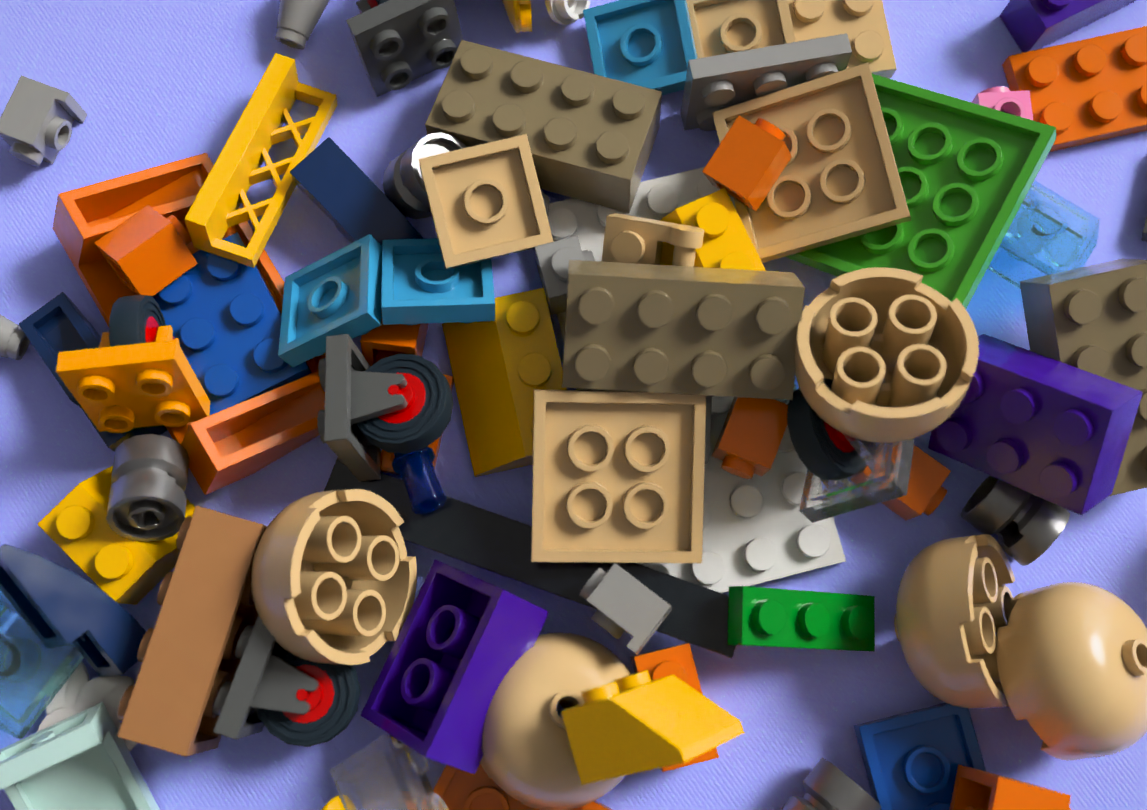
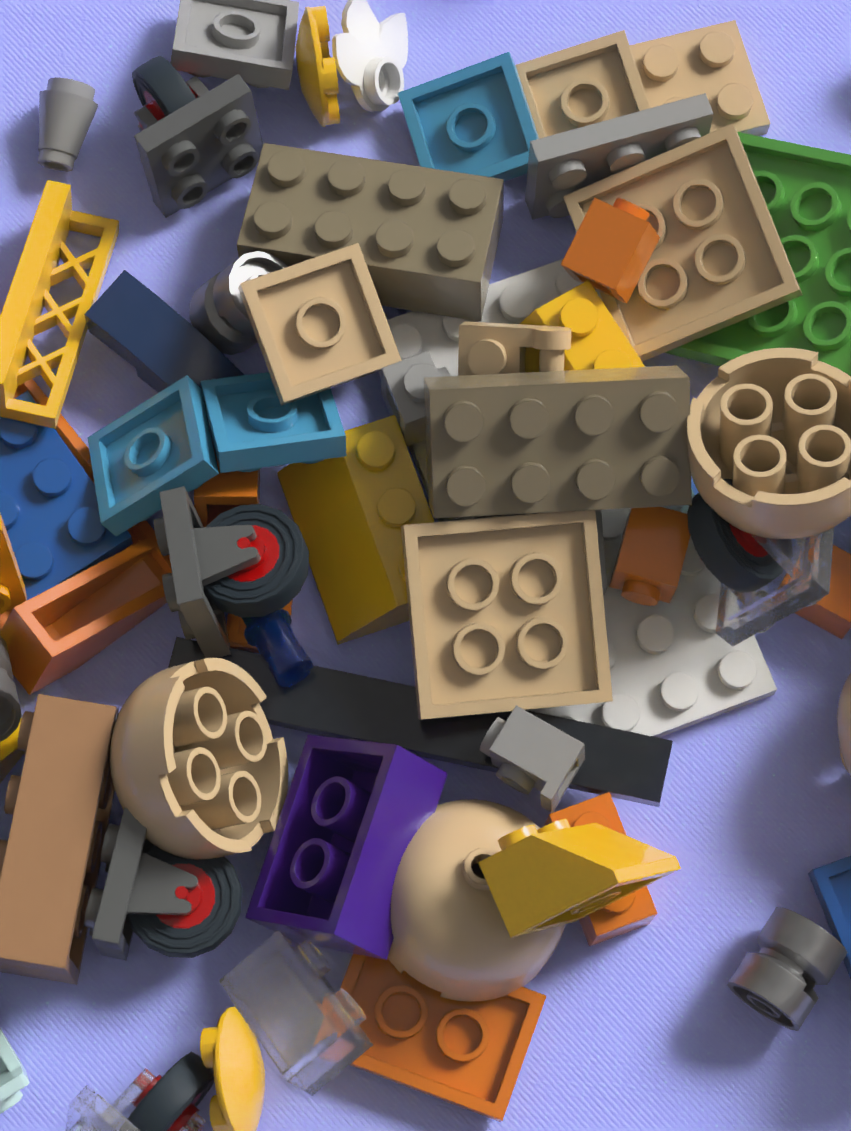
camera: 10 degrees left, 5 degrees down
green plate [728,586,875,652] -> none

